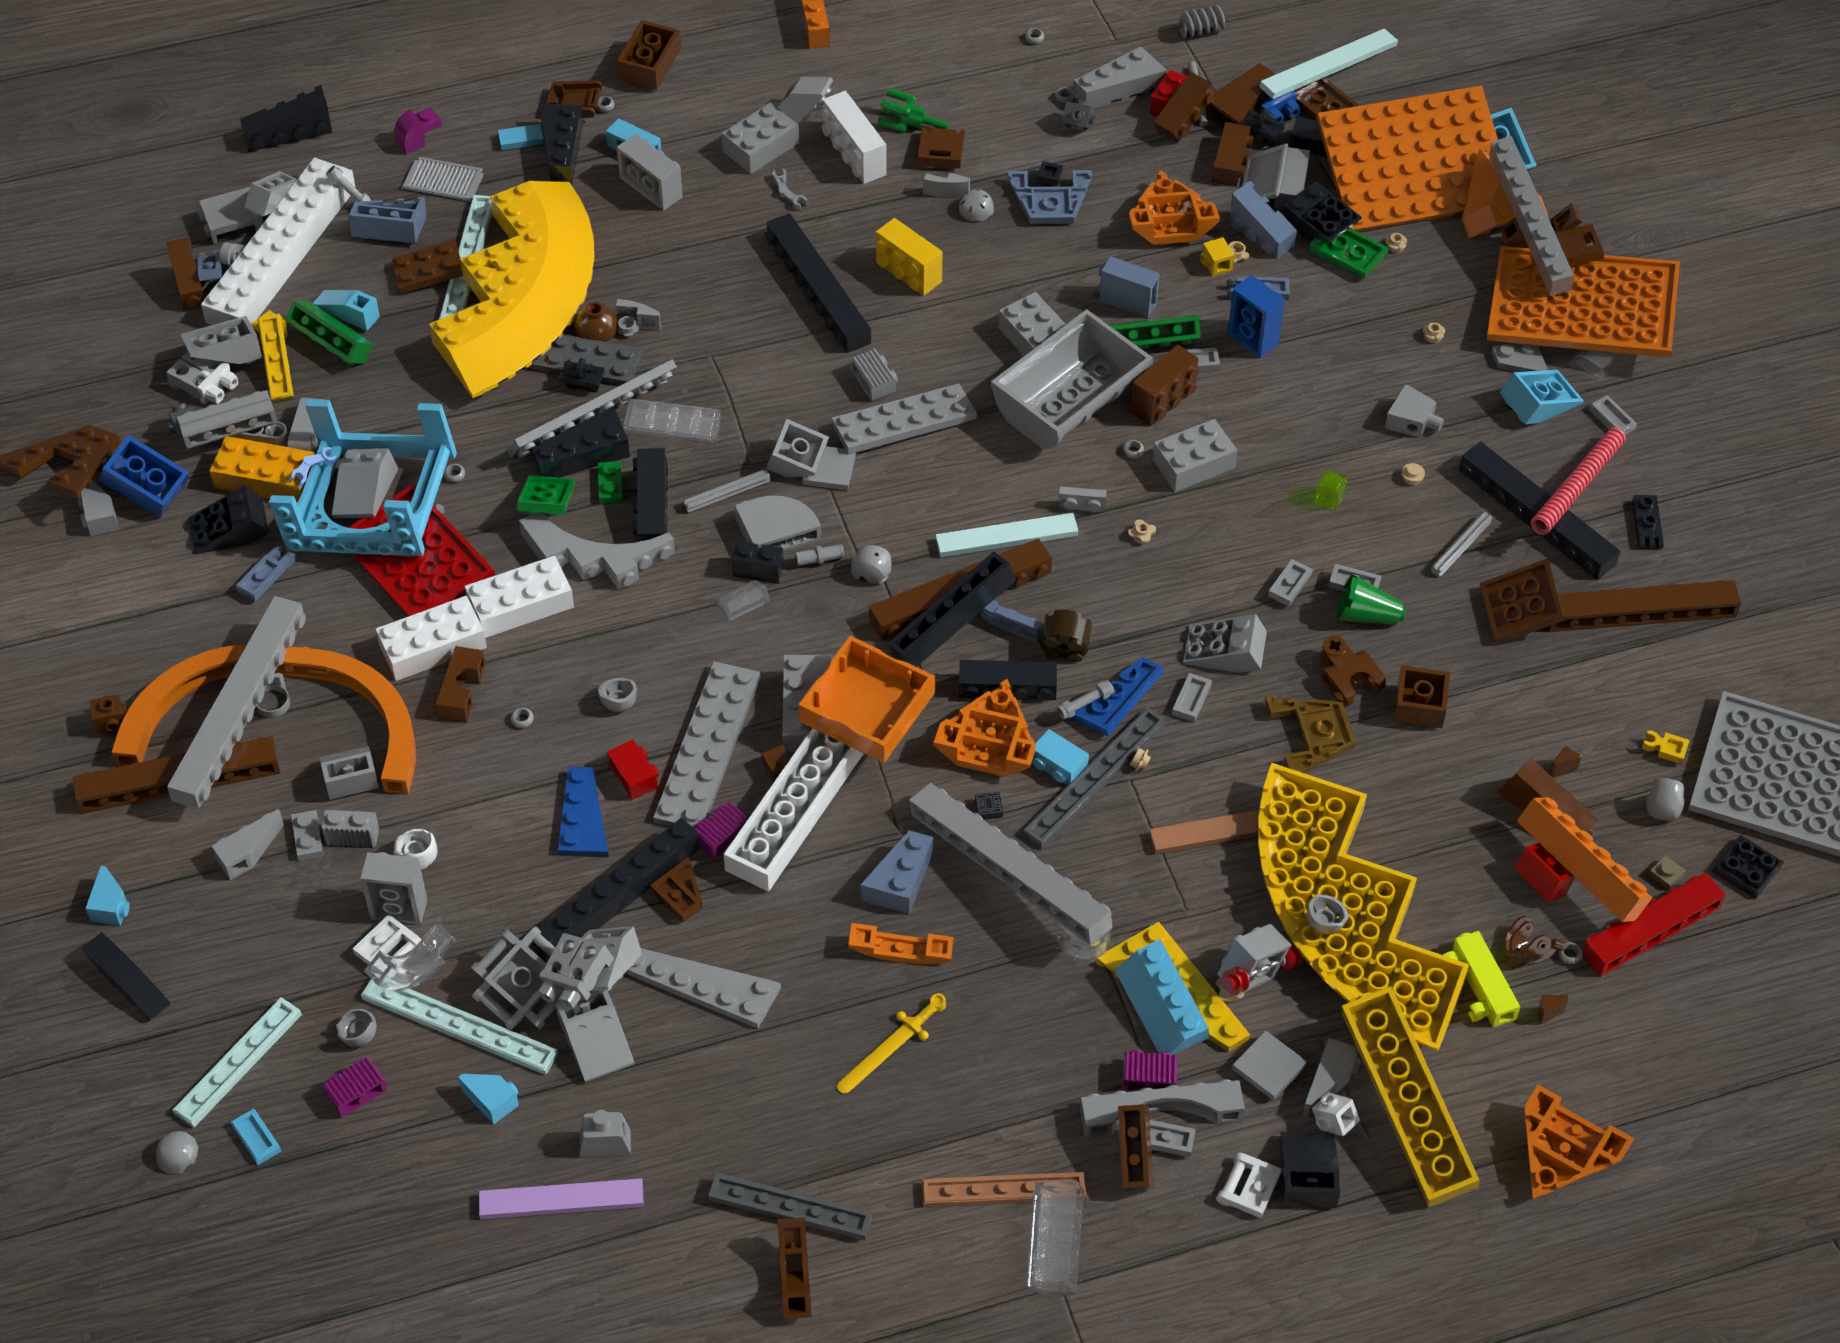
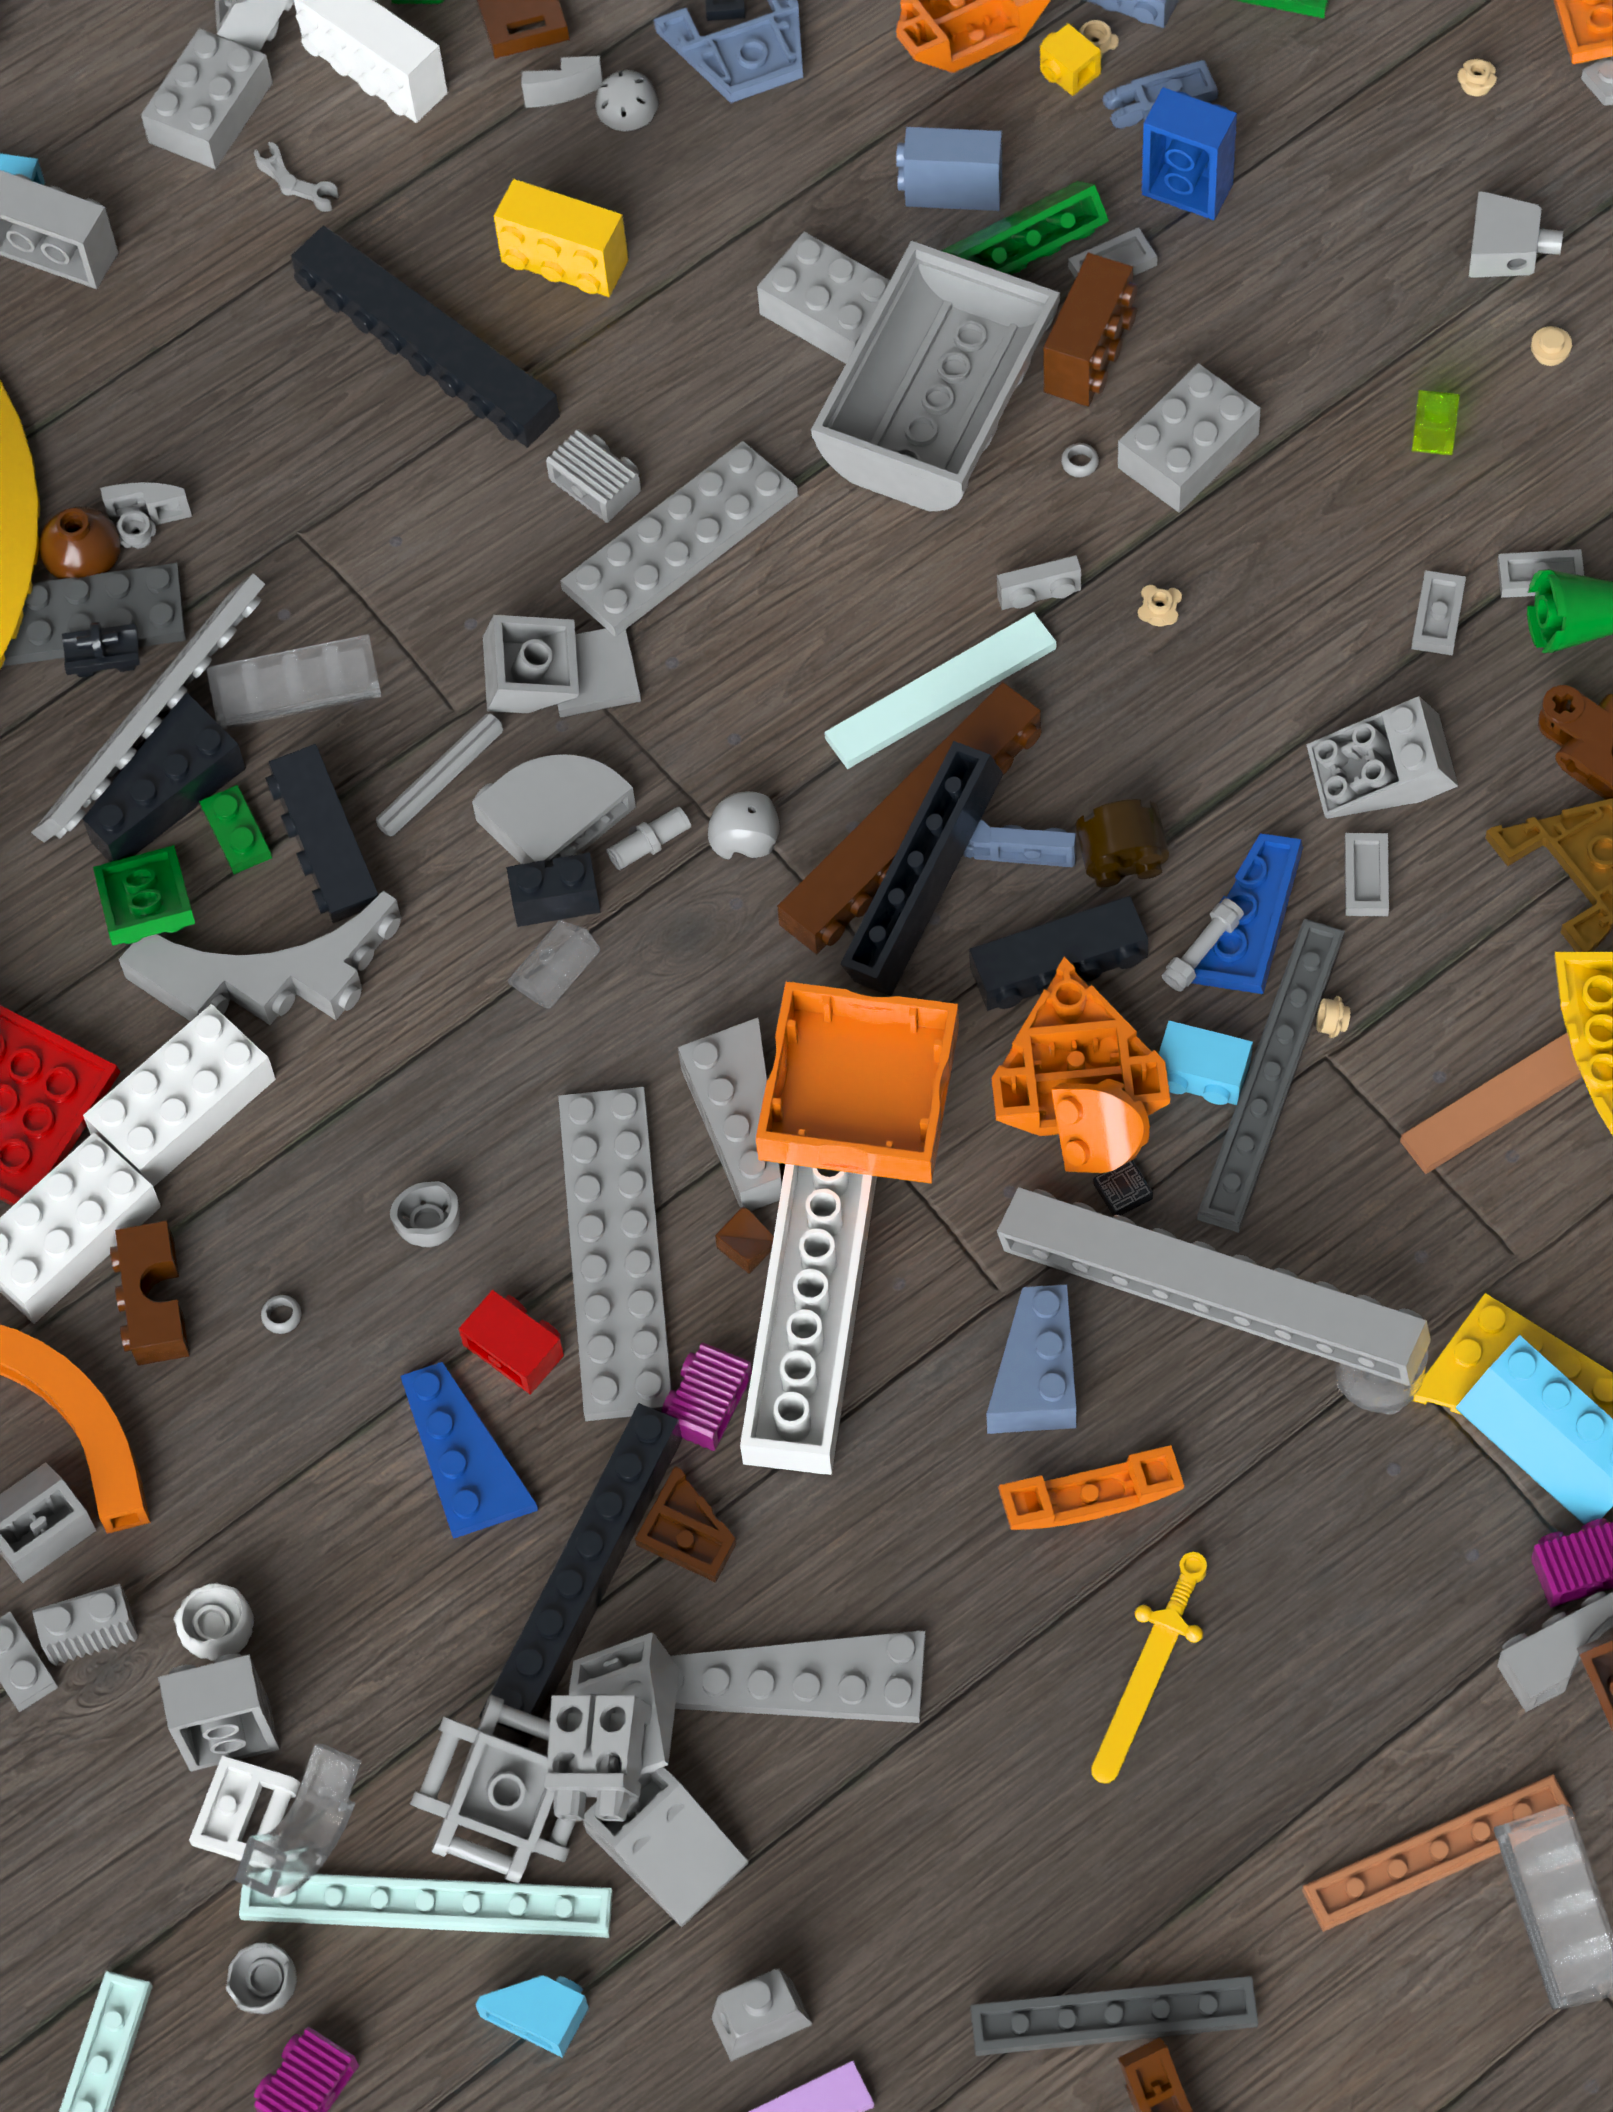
camera: 15 degrees left, 10 degrees up
none -> orange slope [1051,1079,1150,1173]

